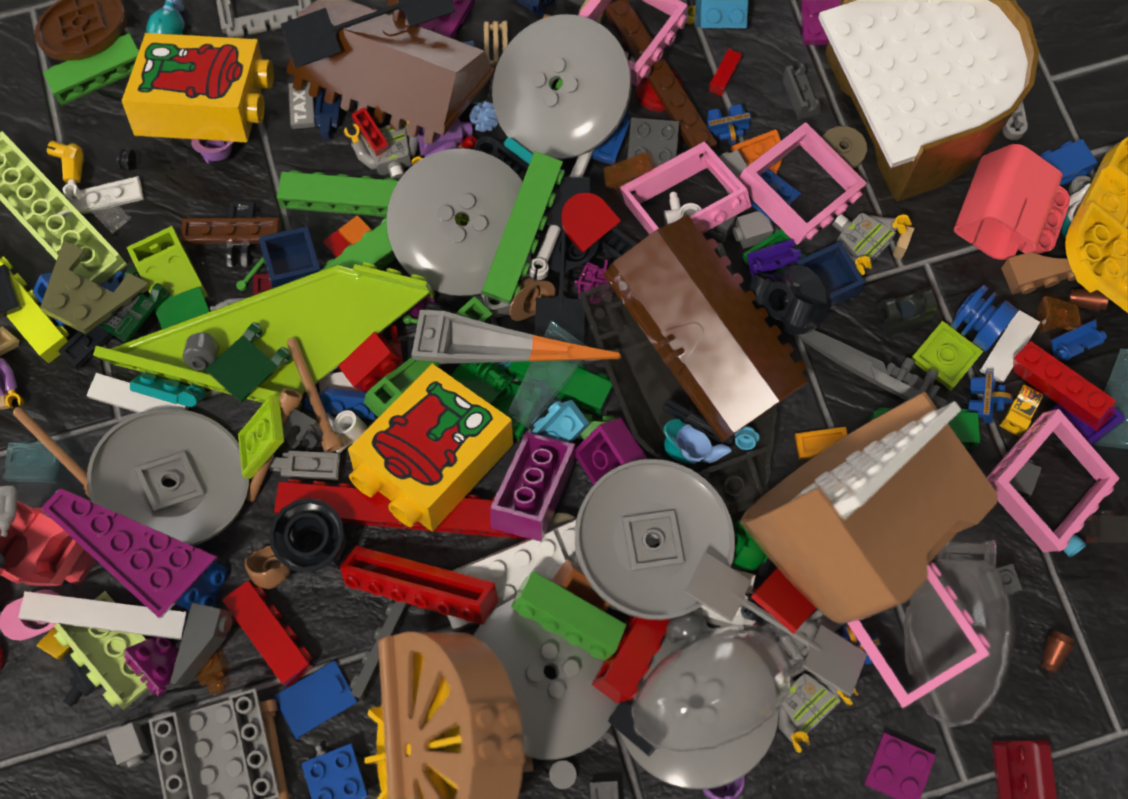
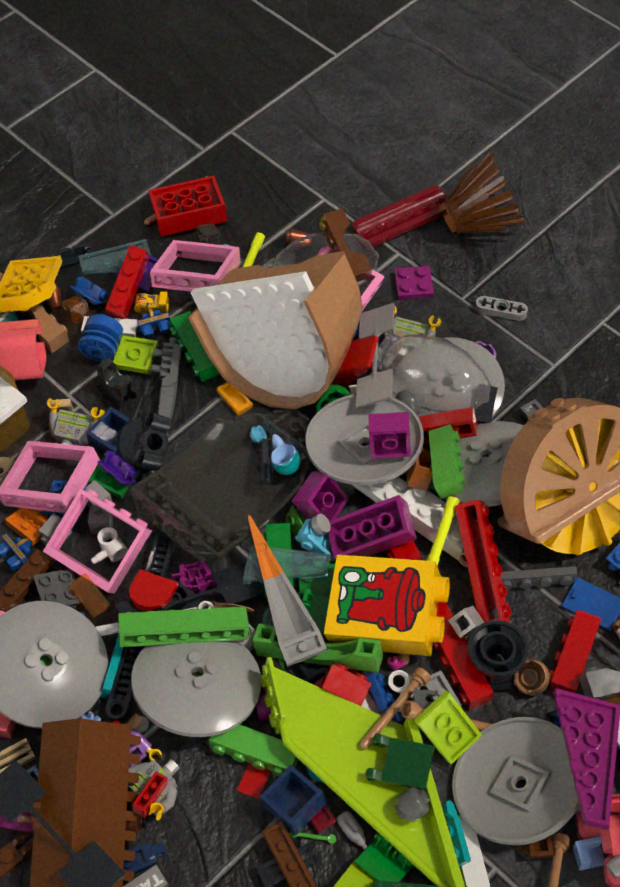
camera: 120 degrees left, 15 degrees down
bright green brick [277,170,398,217] -> none
orange tile [339,215,371,245] -> none
reddish brown piece [603,214,808,442] -> none
none -> neon yellow piece [242,233,265,267]
none -> light grey tile [311,514,330,535]
none -> reddish brown arch [319,208,373,282]
none -> magenta brick [368,412,411,459]
none -> neon yellow piece [426,496,460,566]
none -> light grey brick [448,606,485,638]

